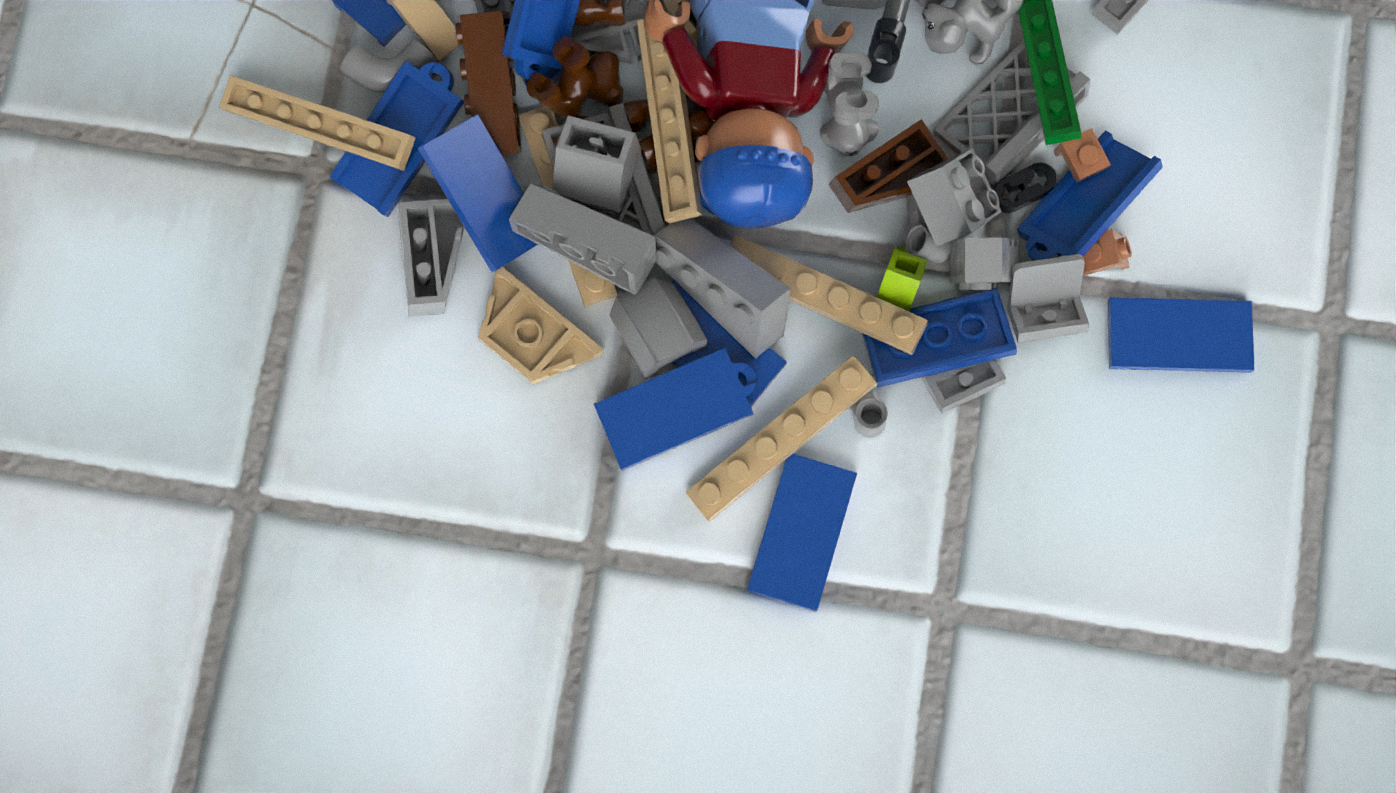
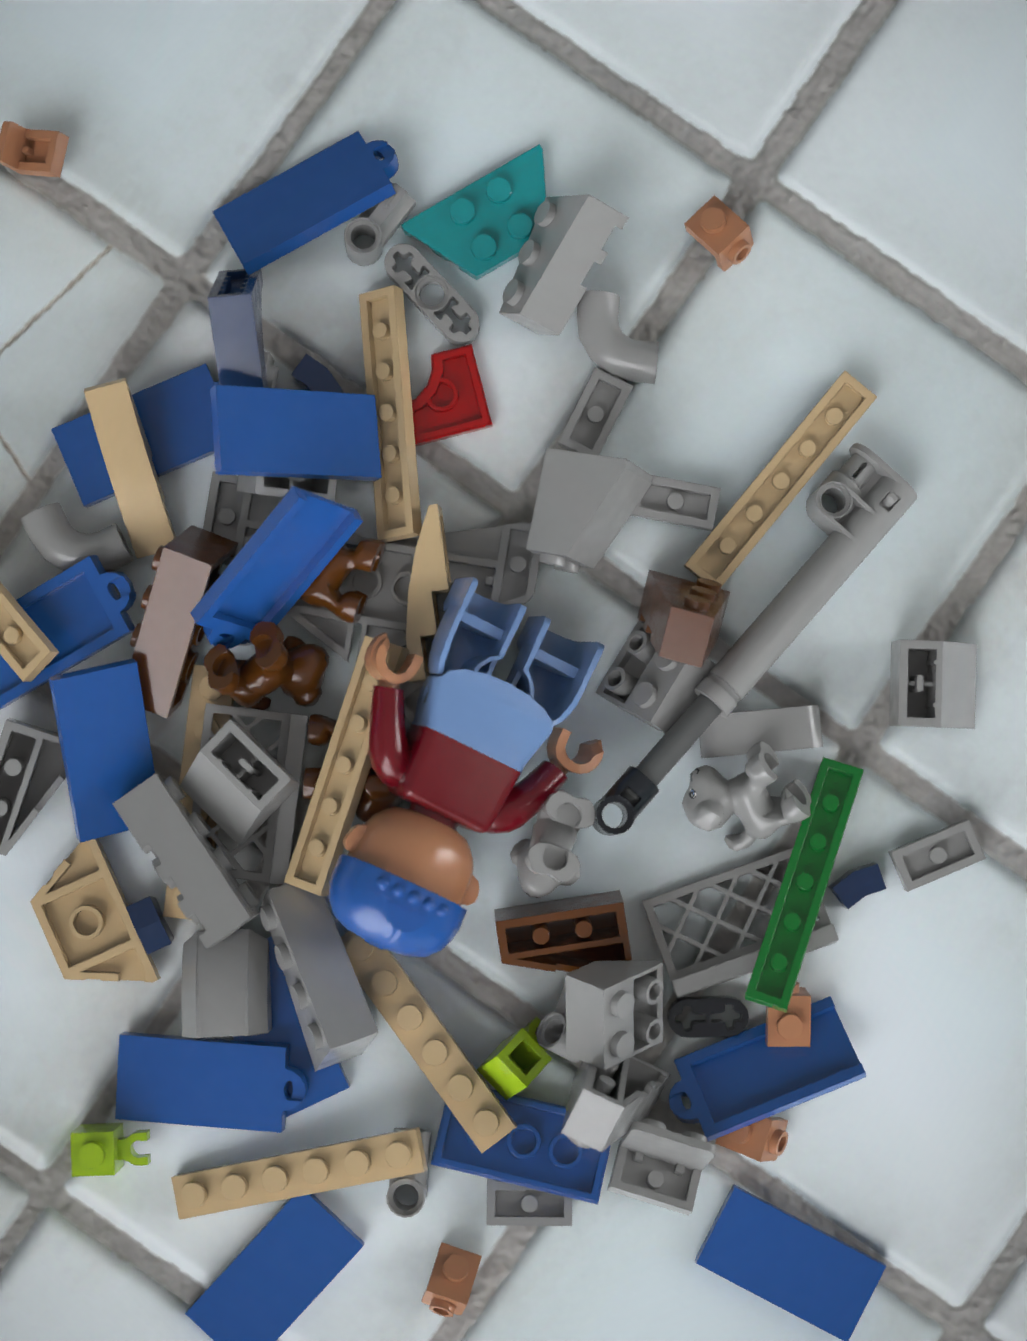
camera: 25 degrees right, 10 degrees up
none -> lime brick [70,1122,151,1177]
none -> dark blue piece [126,896,174,955]
none -> nougat bracket [421,1242,482,1317]
none -> dark blue piece [828,862,886,909]

